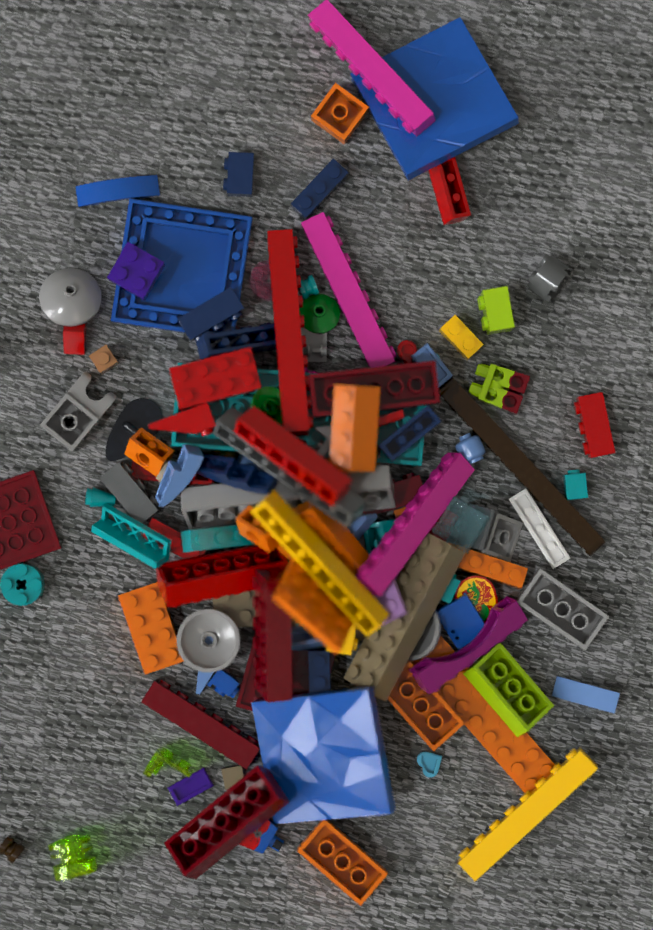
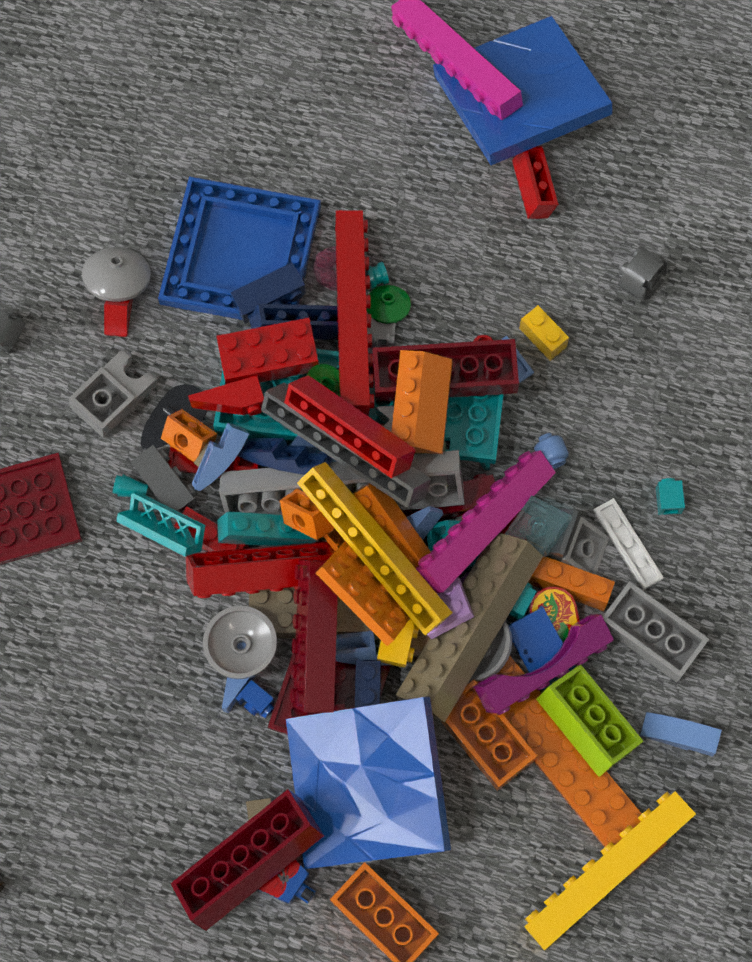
camera: 10 degrees right, 15 degrees down
teal brick [0,564,45,606] -> none
clear neon green wheel [47,834,98,881] -> none
blue slope [76,175,160,207] -> none
medium nougat brick [89,345,119,375] -> none
dark purple brick [107,242,165,301] -> none
orange brick [118,582,184,675] -> none
dark red brick [141,679,260,770] -> none
clear neon green bracket [142,748,193,778] -> none
dark purple tile [167,767,214,806] -> none
dark blue brick [223,152,254,197] -> none
dark blue brick [291,158,349,220] -> none
dark pink brick [301,212,397,368] -> none
orange brick [311,83,369,144] -> none
dark blue brick [378,405,441,462] -> none
red tile [378,410,405,427] -> none
medium azure tile [417,751,442,778] -> none
dark brown beam [439,377,606,557] -> none
lime hips [468,364,530,415] -> none
lime brick [477,286,515,335] -> none
red brick [574,392,615,459] -> none

